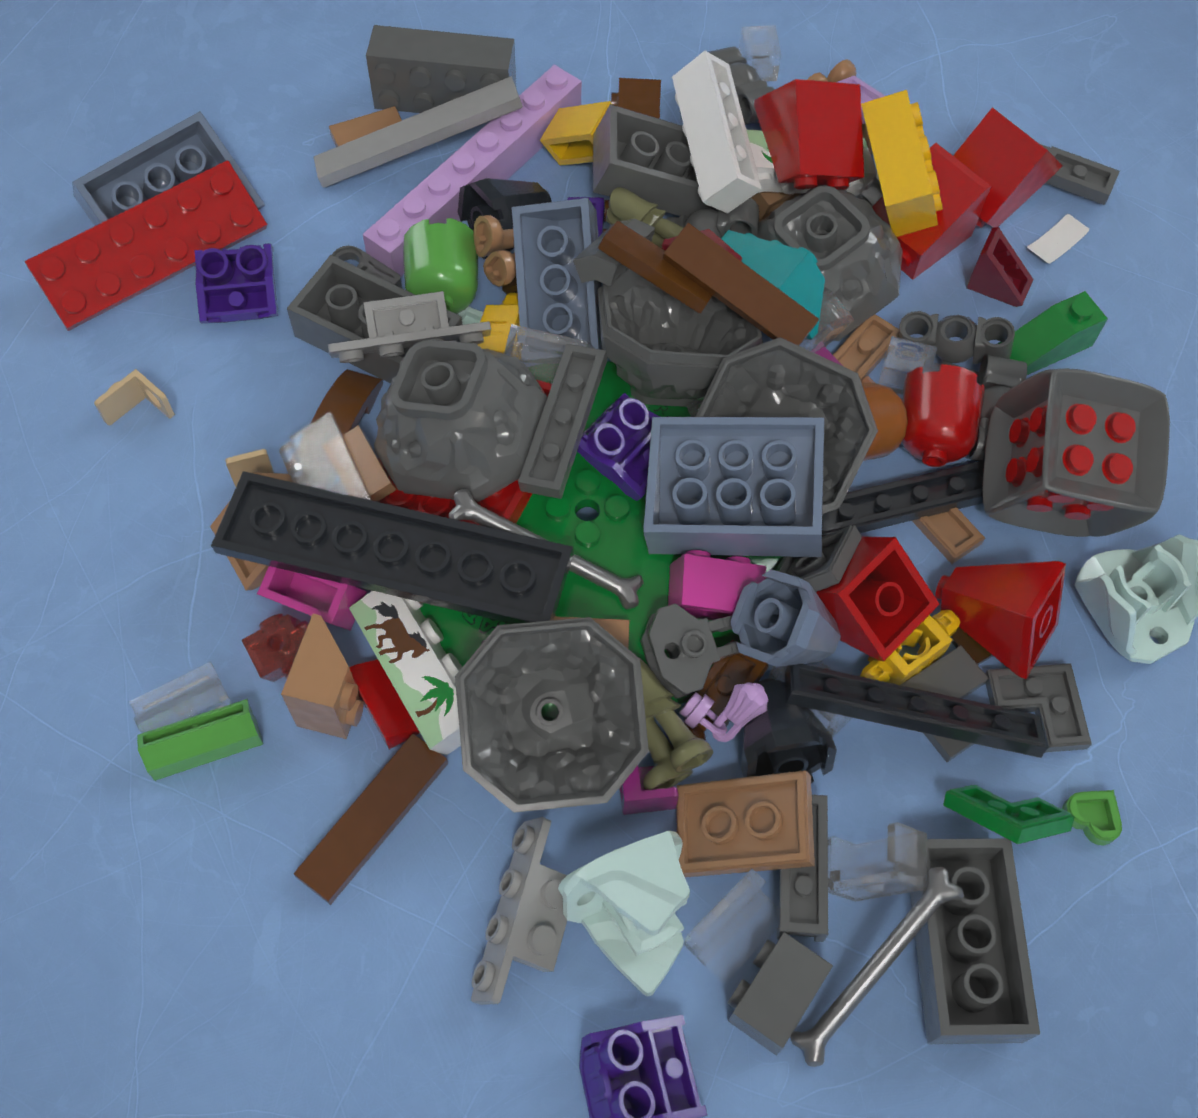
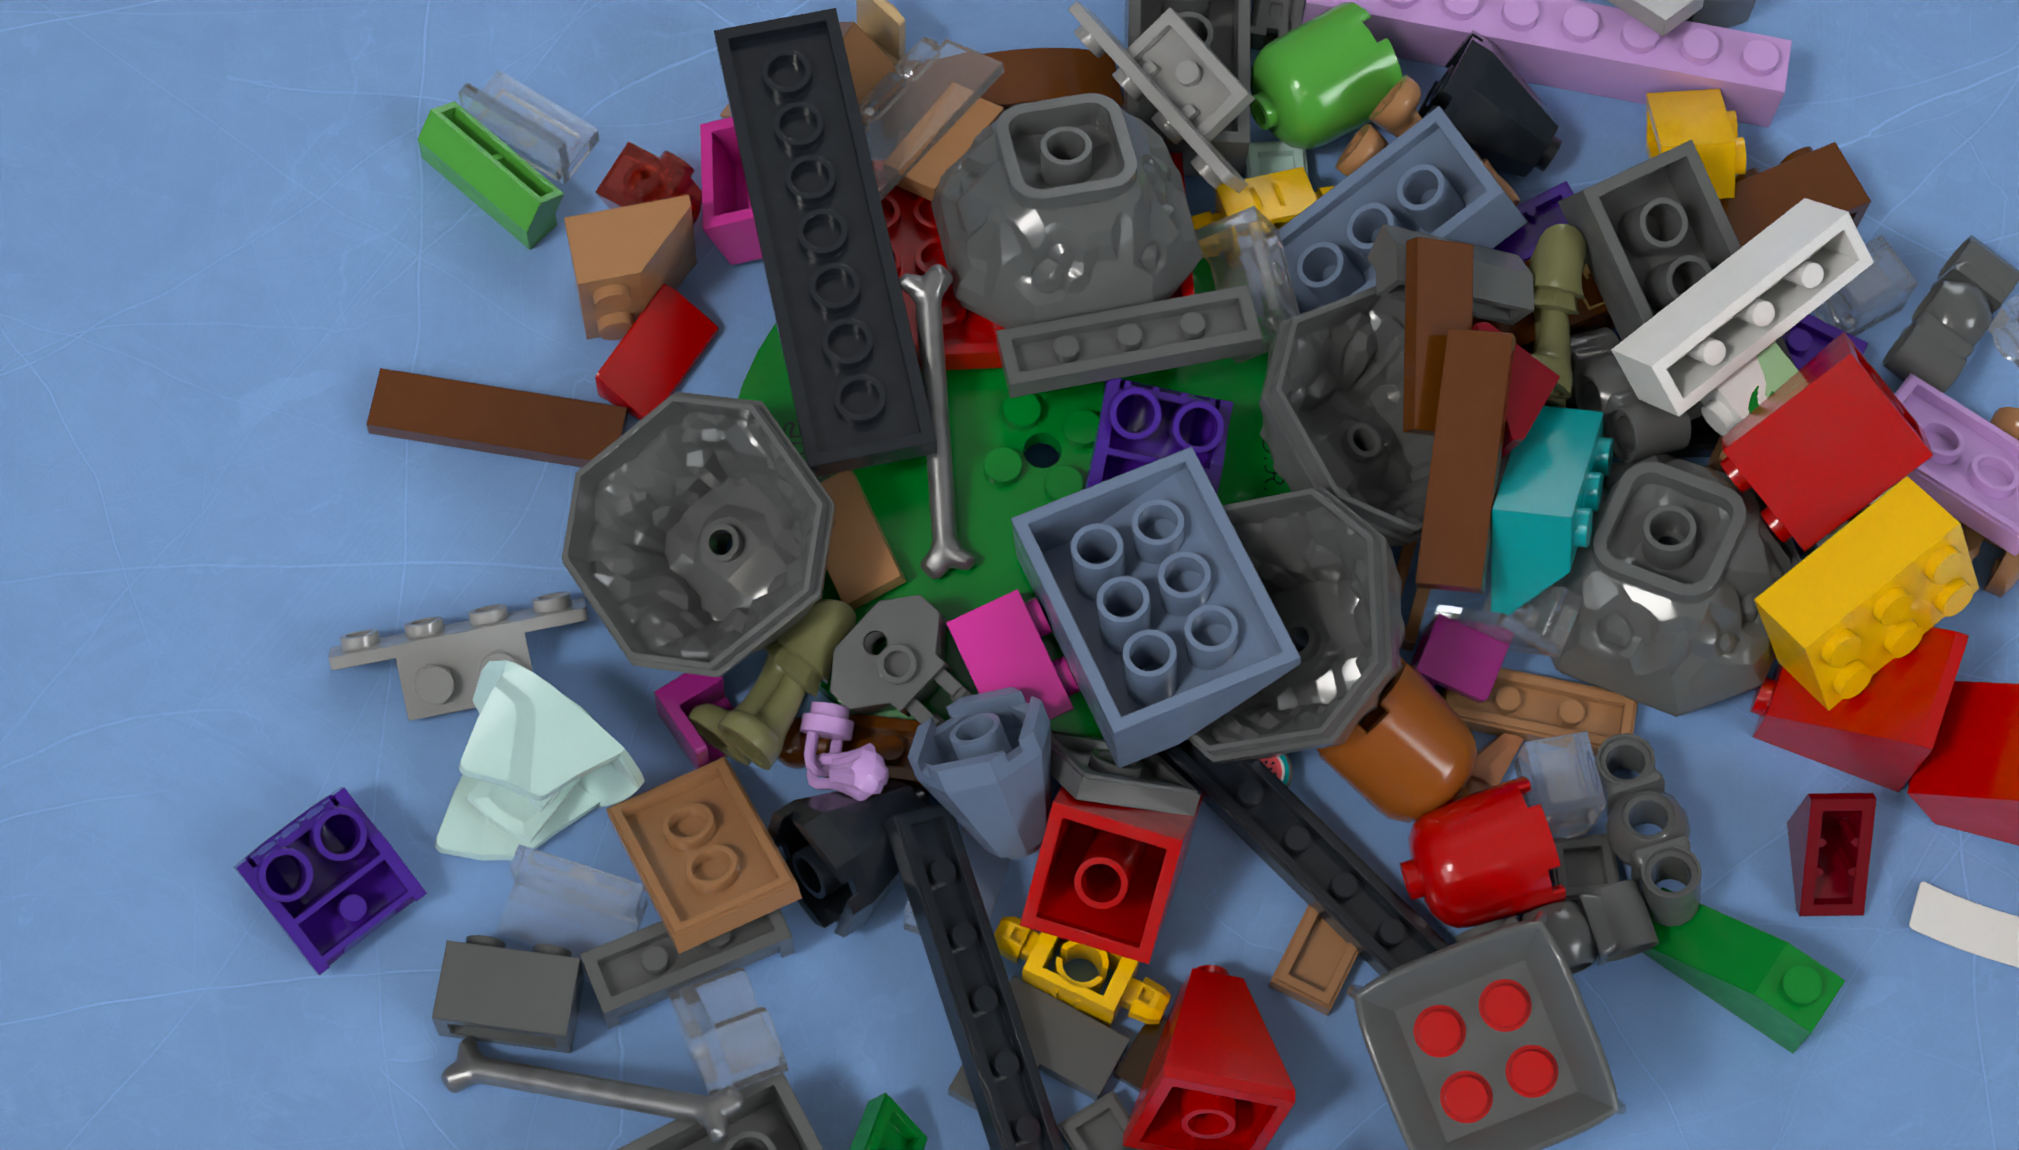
camera: 60 degrees right, 5 degrees up
brick [349,591,462,756] -> none

